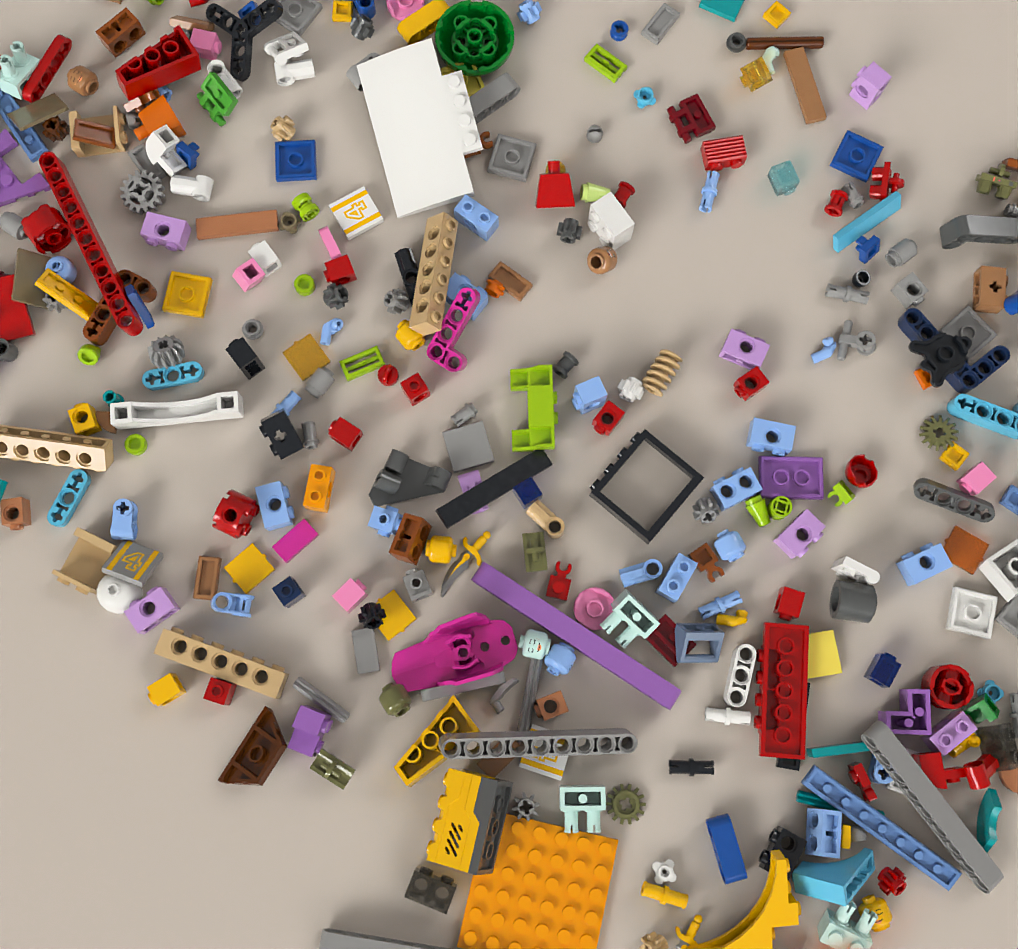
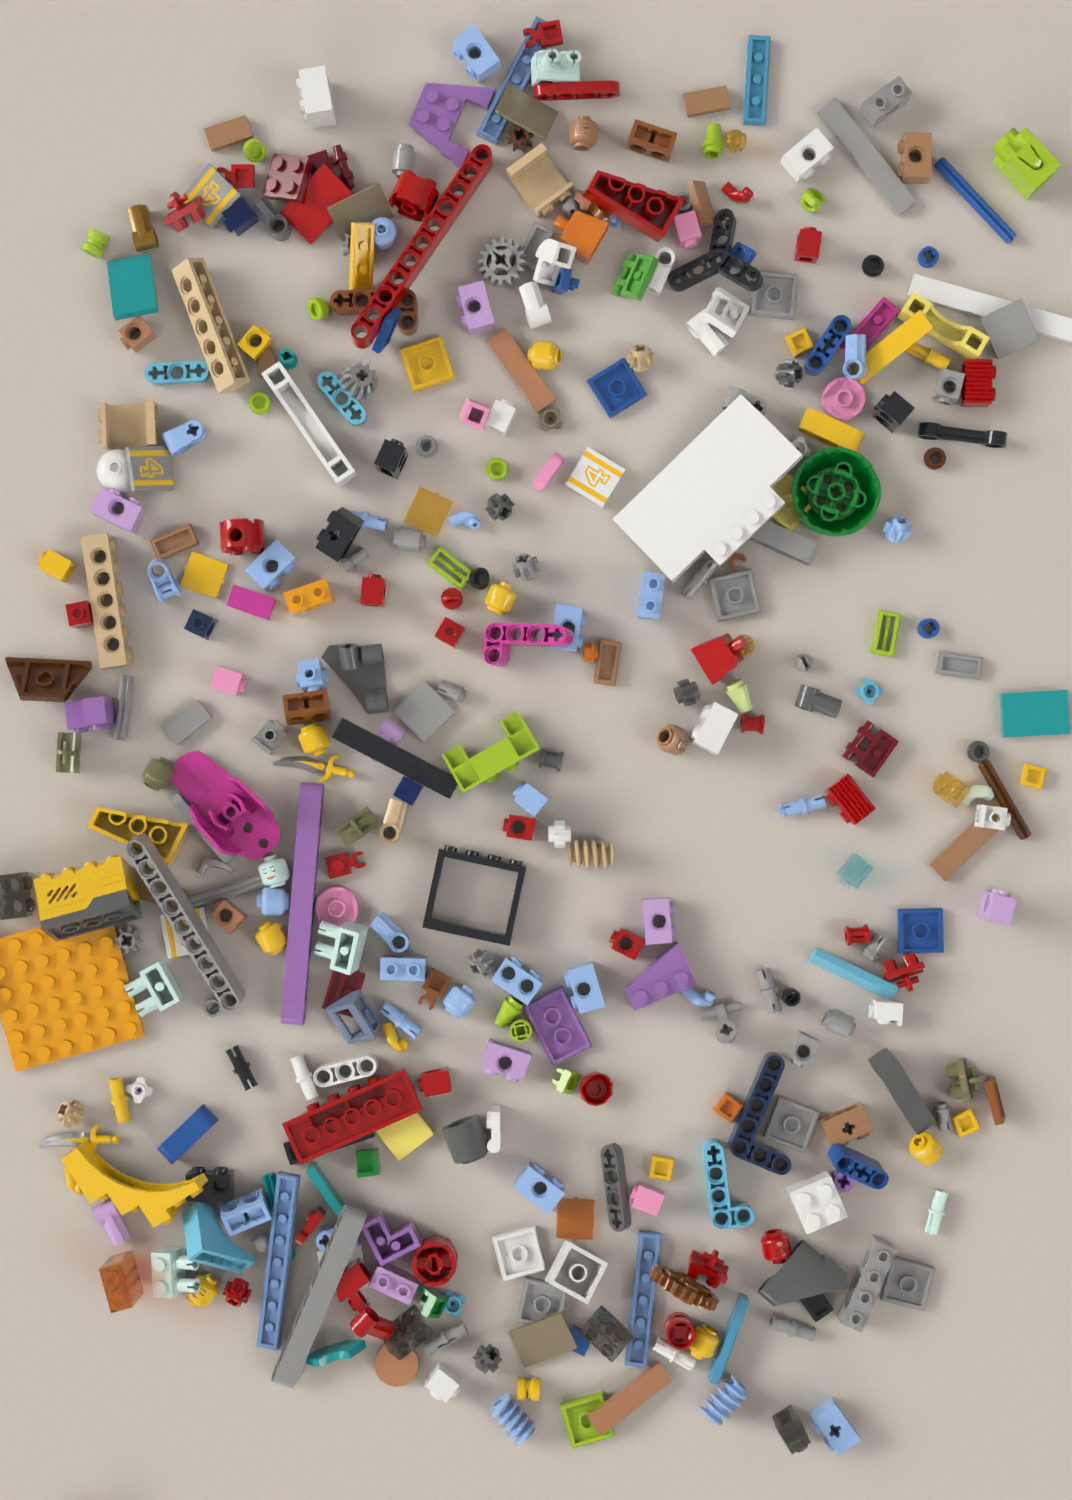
camera: 60 degrees right, 10 degrees up
dark orange tile [72,118,116,149] -> none
lime wheel [292,192,320,222] -> none
red brick [323,254,357,286] -> none
black gear [358,602,386,629] -> none
yellow piece [376,589,416,641] -> none
black piece [394,248,418,306] -> none
tan brick [409,212,458,336] -> none
olive gear [606,784,646,825] -> none
yellow tile [841,823,851,849] -> none
blue tile [855,235,880,264] -> none
clear blue brick [864,652,902,688] -> none
black tile [908,333,972,388] -> none
olive gear [919,415,959,451] -> none
yellow arm [948,733,981,758] -> none
none -> light grey hinge [204,997,222,1017]
none -> yellow head [255,921,288,955]
none -> green panel [356,1148,381,1178]
none -> black plate [469,567,490,590]
none -> yellow head [528,341,562,370]
none -> medium lavender wedge [625,941,696,1011]
none -> light grey pin [680,557,719,600]
none -> dark grey piece [794,684,842,718]
none -> white brick [868,999,904,1026]
none -> white brick [974,805,1011,830]

